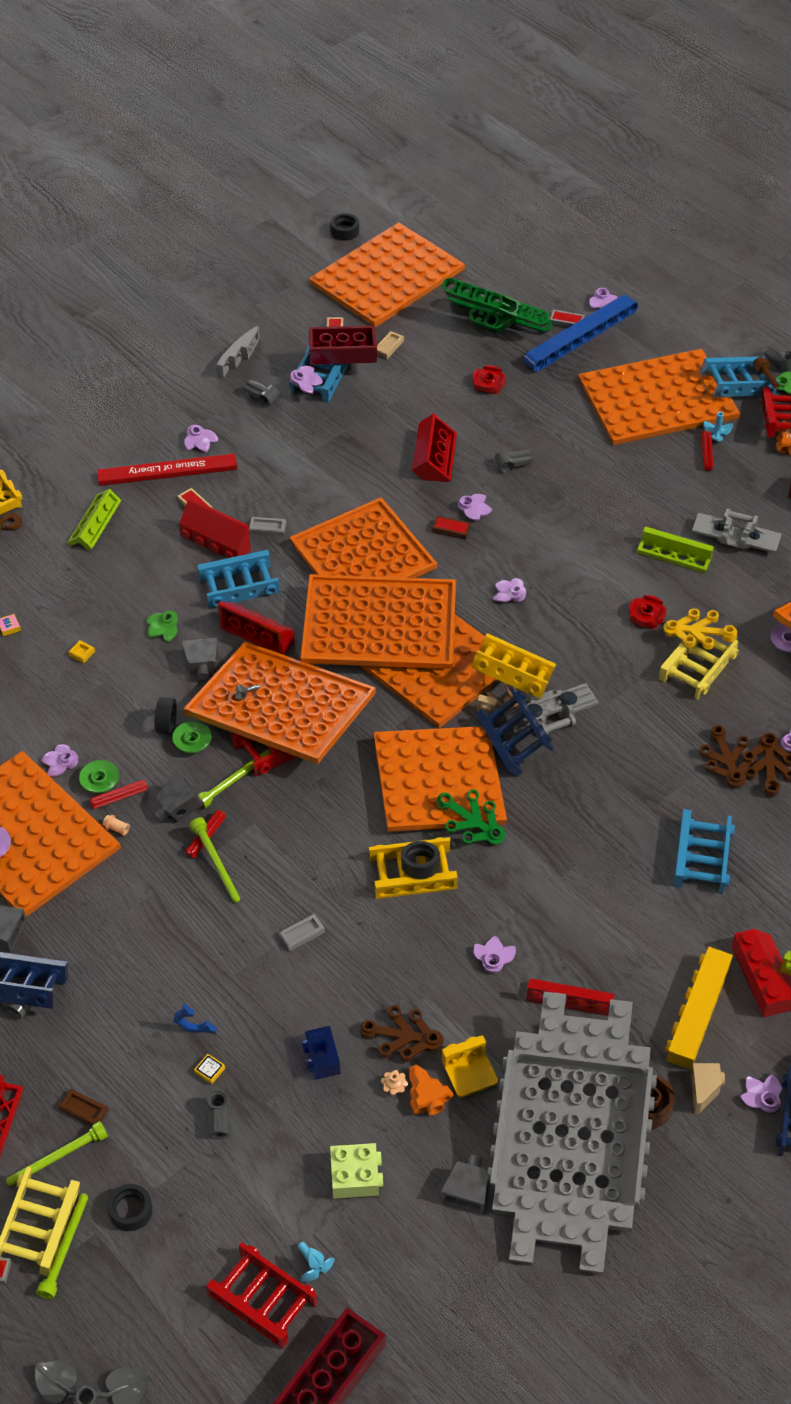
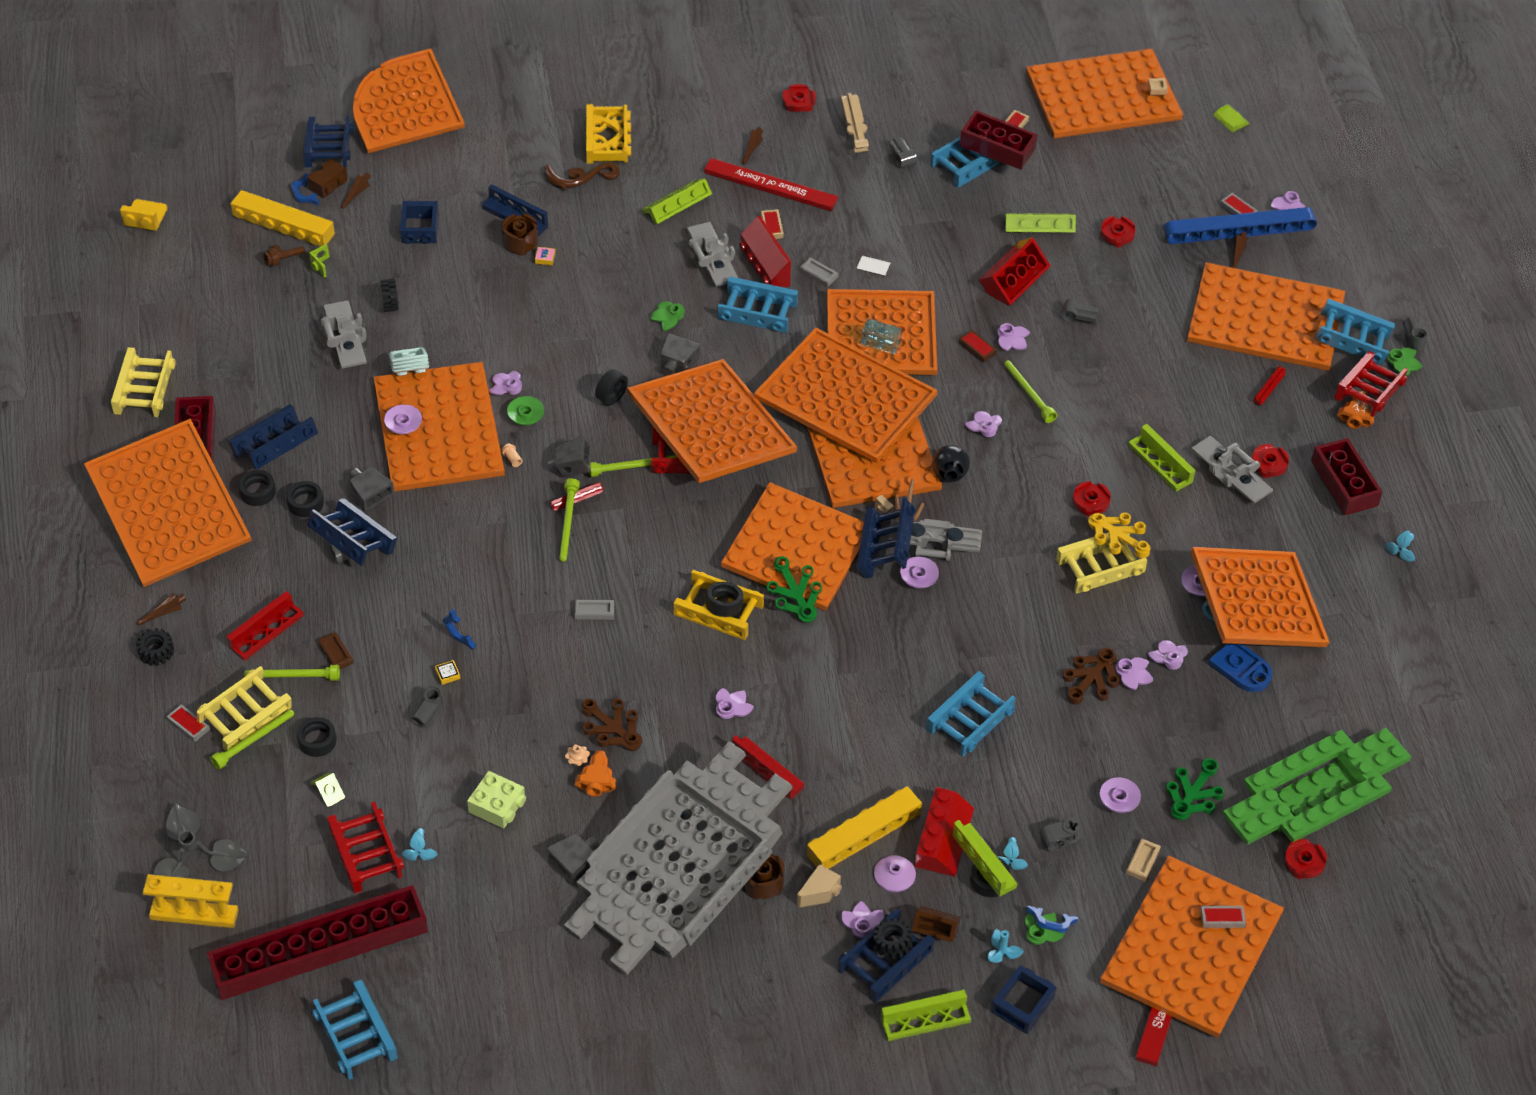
camera: 30 degrees right, 0 degrees up
yellow tile [68,640,95,664] -> none
red axle [90,780,148,809] -> none
bright green dish [172,721,212,753] -> none
lavender plate [184,425,218,453] -> none
light grey slope [216,326,260,378] -> none
red slope [218,602,295,655] -> none
dark grey hand [235,684,260,700] -> none
lavender plate [290,366,323,394] -> none
clear blue brick [302,1026,341,1080] -> none
black tyre [330,213,359,241] -> none
tan tile [377,331,404,359] -> none
green beam [442,278,552,333] -> none
yellow bracket [442,1035,498,1098] -> none
yellow fence [470,633,556,699] -> none
reddish brown plant [699,725,755,789] -> none
medium azure plant [703,412,733,441] -> none
reddish brown piece [752,357,779,388] -> none
none -> bracket [310,773,345,807]
none -> light grey piece [687,222,738,287]
none -> reddish brown piece [743,127,763,164]
none -> red plate [782,84,816,112]
none -> tan piece [841,93,869,152]
none -> white sticker [857,256,890,275]
none -> clear light blue brick [861,319,902,354]
none -> lavender dish [874,856,916,892]
none -> lavender dish [900,557,939,588]
none -> black brick [932,445,970,482]
none -> lime fence [1004,213,1076,232]
none -> lime piece [1004,361,1058,423]
none -> tan plate [1148,78,1168,95]
none -> lime piece [1213,105,1250,132]
none -> reddish brown piece [1232,232,1249,268]
none -> red plate [1252,444,1289,478]

